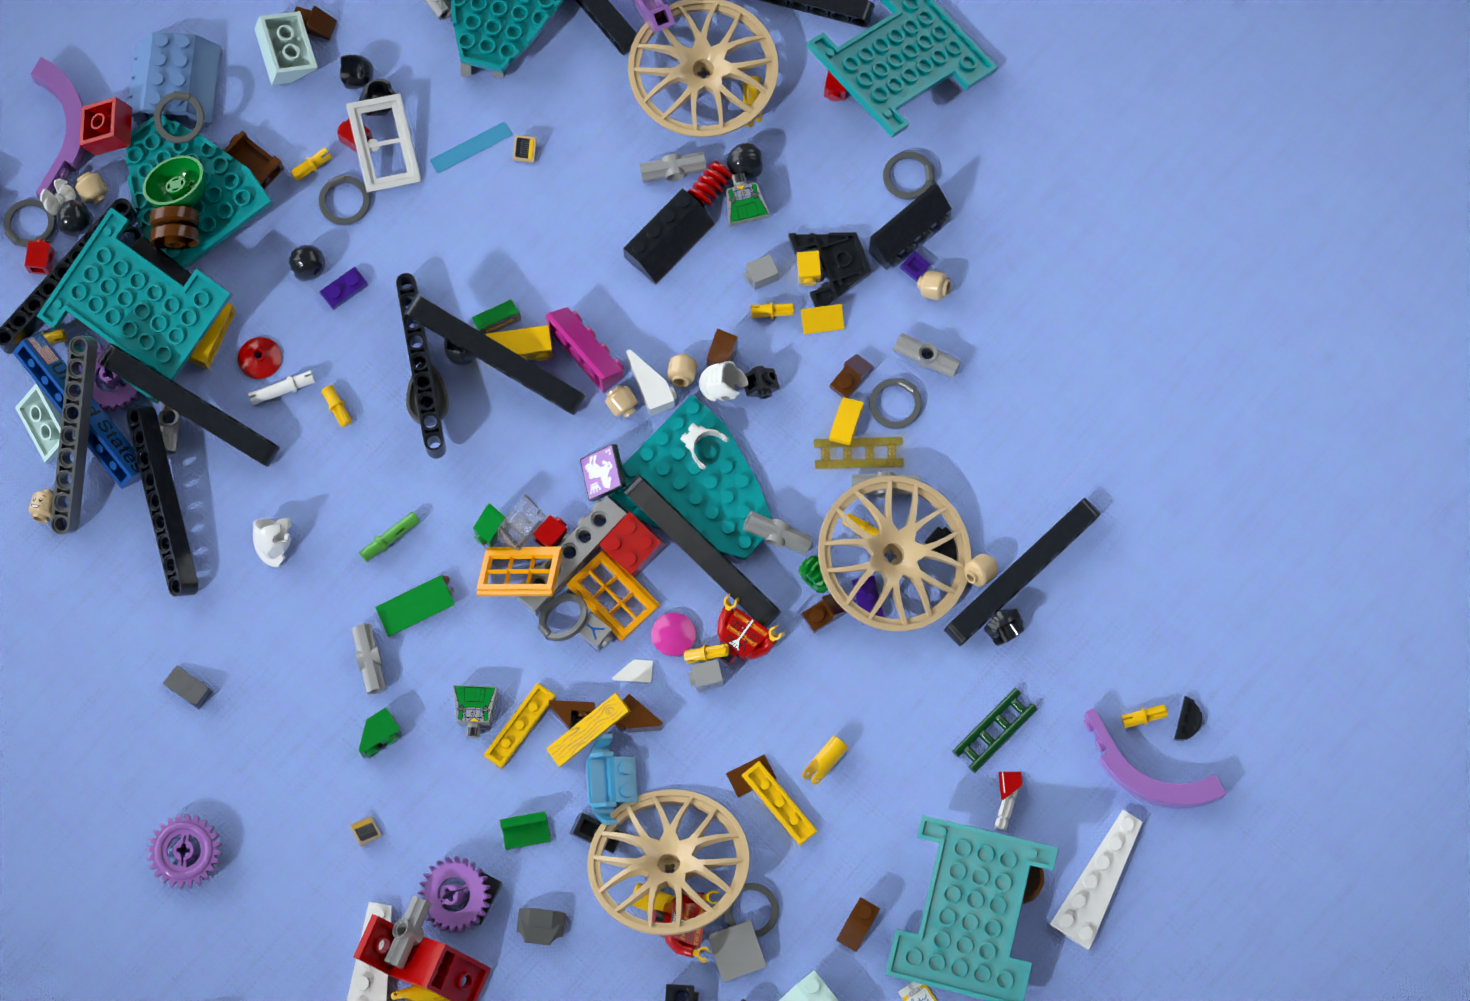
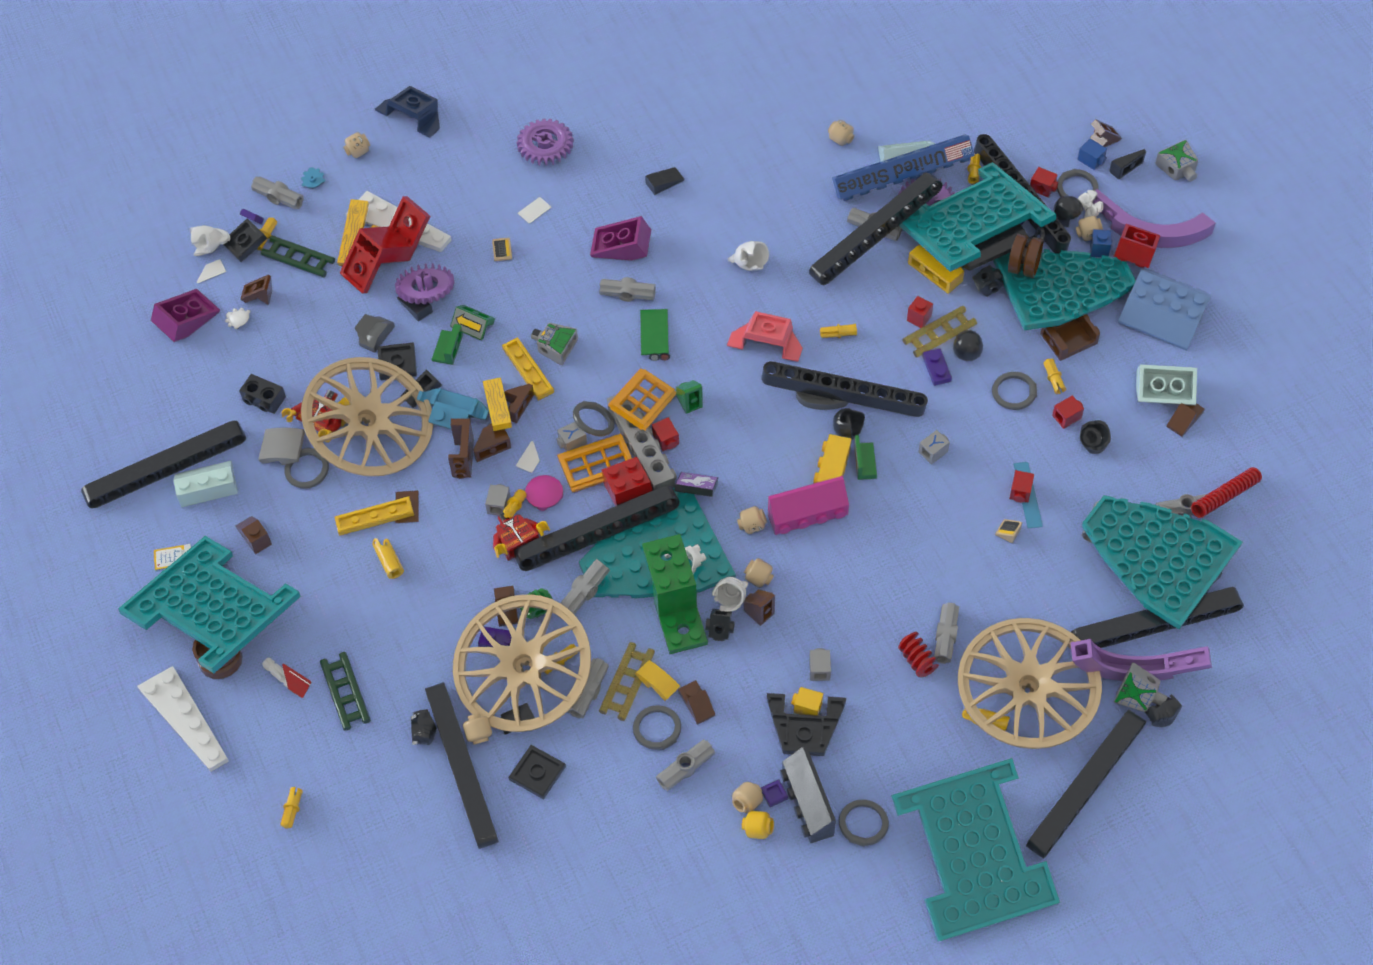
camera: 115 degrees right, 15 degrees down
dark grey beam [51,336,98,535] -> none
black beam [126,406,199,597] -> none
green piece [142,156,206,208] -> none
dark grey piece [154,91,205,144] -> none
red dish [238,337,282,379] -> none
white pin [248,370,316,406] -> none
black hair [340,54,374,89] -> none
white door [346,93,422,193] -> none
green slope [358,707,402,758] -> none
bright green pin [359,512,420,563] -> none
light grey piece [384,896,432,969] -> none
black beam [404,294,586,415] -> none
clear slope [498,494,546,550] -> none
black slope [623,188,715,285] -> none
white slope [626,350,677,416] -> none
torso [726,173,770,227] -> none
black hair [727,143,762,178] -> none
yellow axle [750,302,794,319] -> none
yellow sticker [801,304,844,335] -> none
medium lavender arch [1083,708,1226,808] -> none
black tile [1174,696,1202,741] -> none
none -> black tile [377,342,417,380]
none -> reddish brown panel [448,419,474,479]
none -> panel [450,305,495,340]
none -> black tile [508,745,566,800]
none -> white sticker [517,197,552,224]
none -> magenta slope [590,216,652,261]
none -> green bracket [642,534,708,655]
none -> coral piece [727,311,803,362]
none -> yellow head [742,811,774,839]
none -> clear yellow bar [902,305,977,358]
none -> red brick [907,296,933,329]
none -> light grey brick [919,430,950,465]
none -> black brick [972,265,1004,297]
none -> red brick [1009,470,1034,503]
none -> blue brick [1090,229,1112,258]

